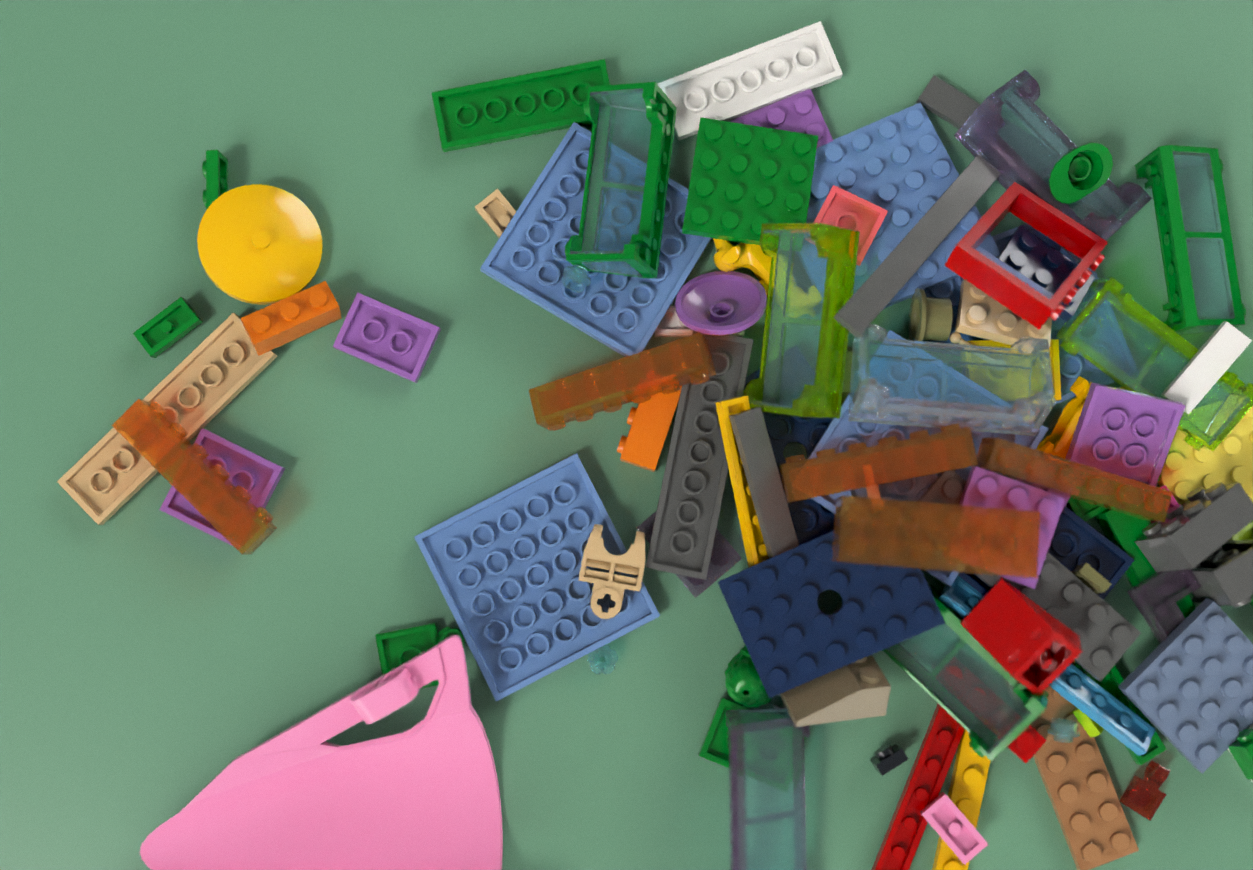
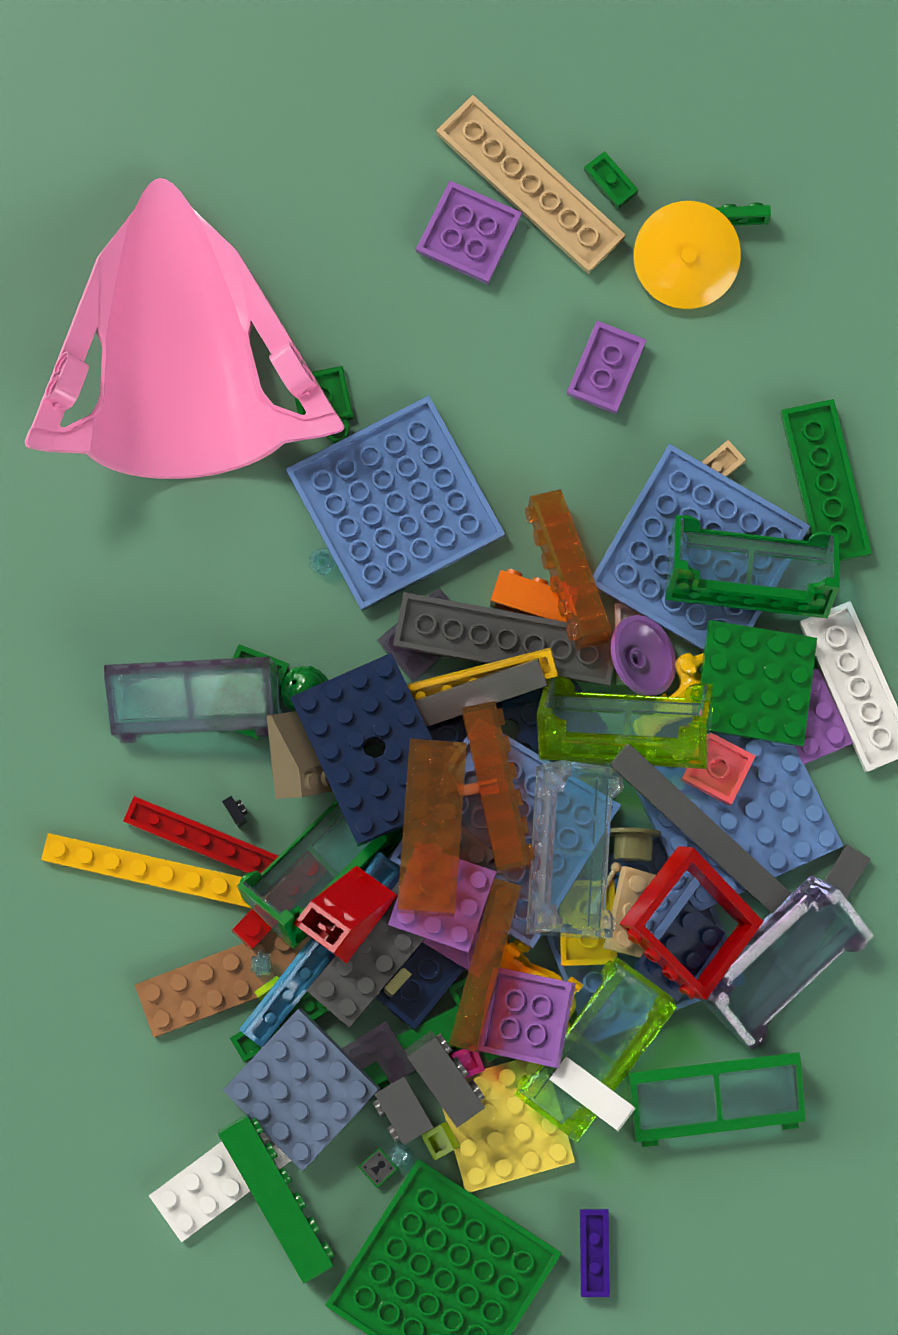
camera: 90 degrees right, 5 degrees down
clear orange brick [112,399,277,555] -> none
orange brick [240,281,341,356] -> none
clear light blue plate [562,265,591,293] -> none
tan piece [578,524,645,619] -> none
bright pink plate [920,792,988,865] -> none
green piece [1049,142,1113,204] -> none
clear red plate [1119,760,1170,821] -> none

